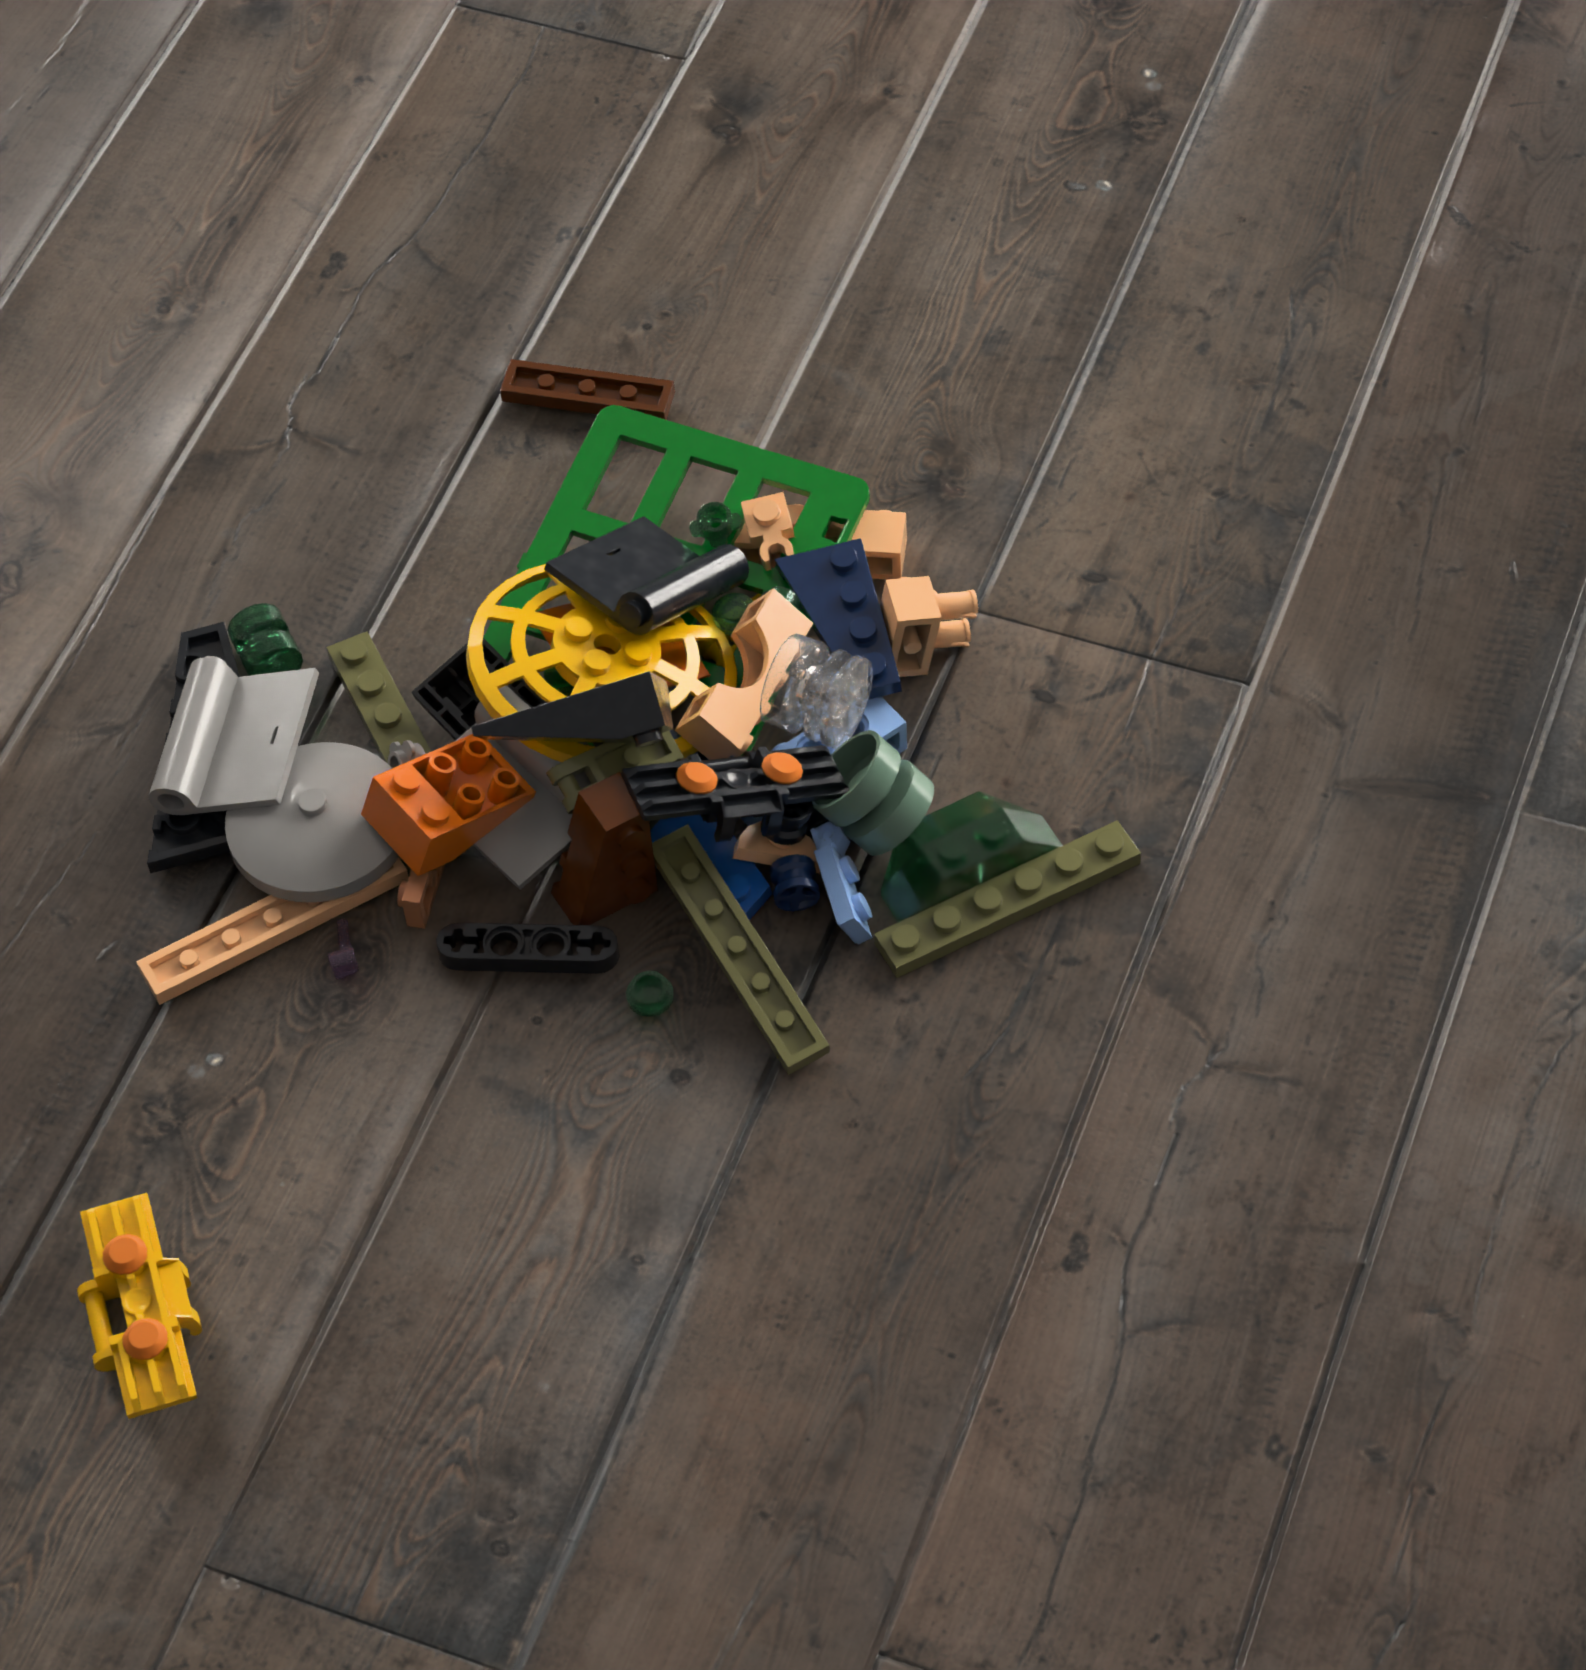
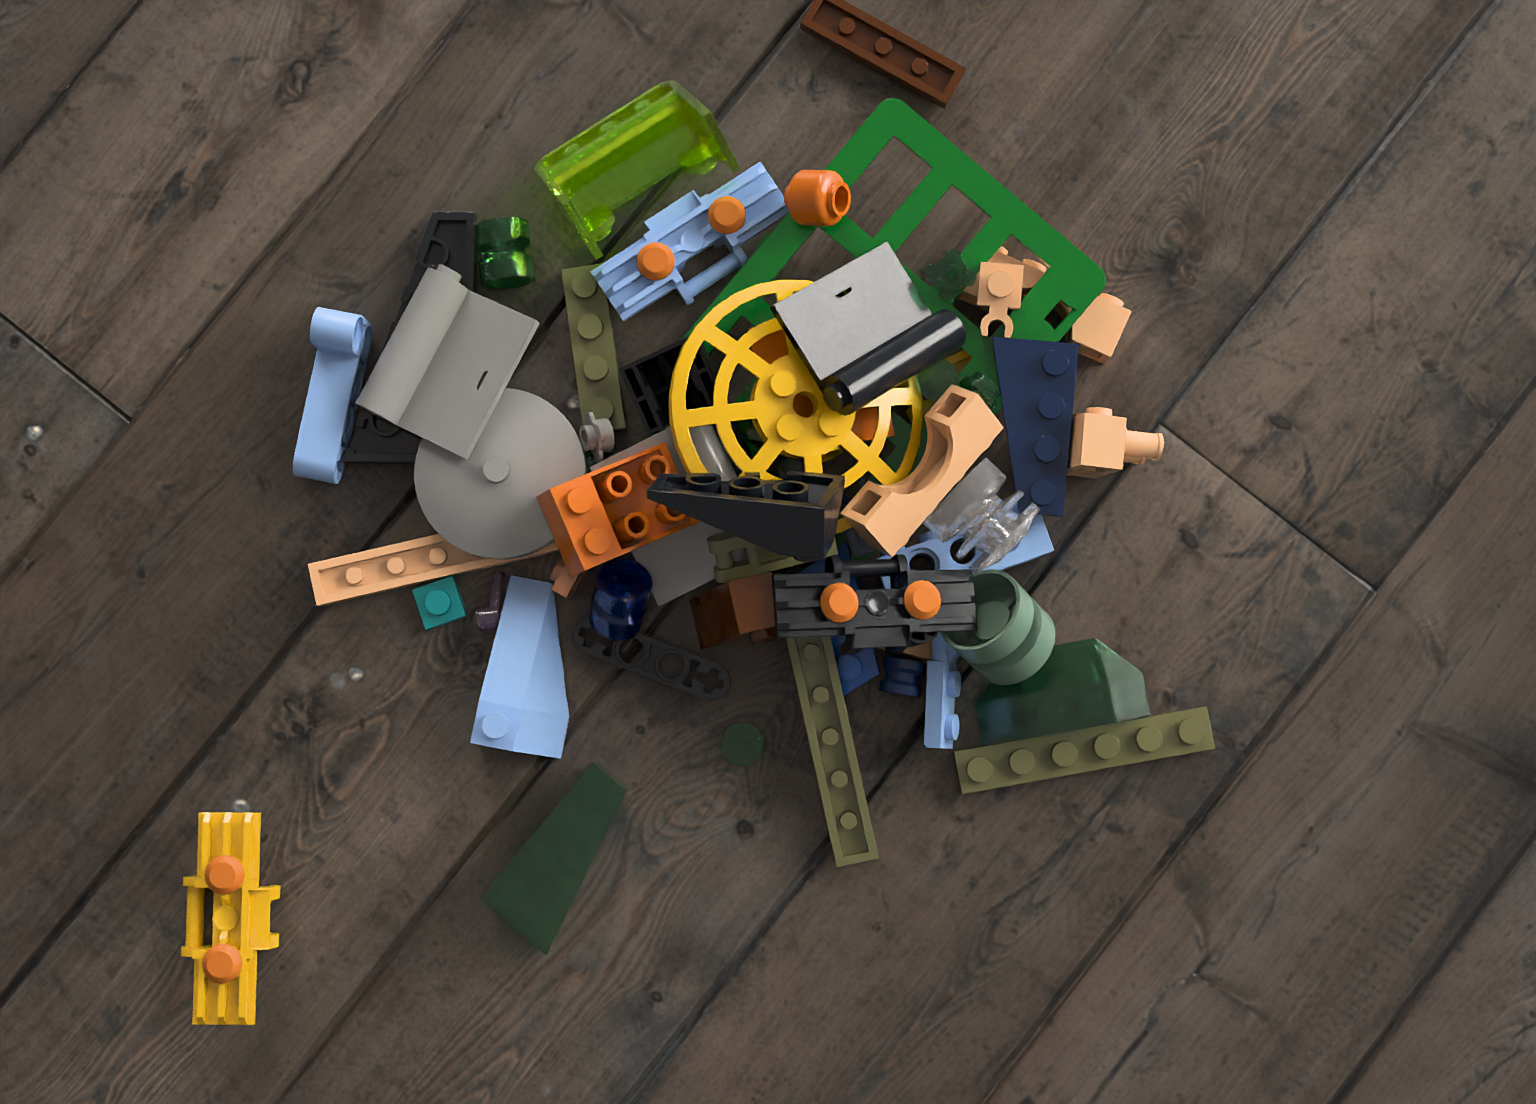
camera: 15 degrees right, 30 degrees up
none -> light blue beam [292,307,372,484]
none -> teal plate [412,576,468,631]
none -> light blue wedge [470,575,570,759]
none -> clear green wedge [479,762,630,955]
none -> clear neon green windscreen [535,80,741,260]
none -> clear blue wheel [588,559,653,640]
none -> light blue piece [590,162,788,322]
none -> orange head [784,170,851,226]

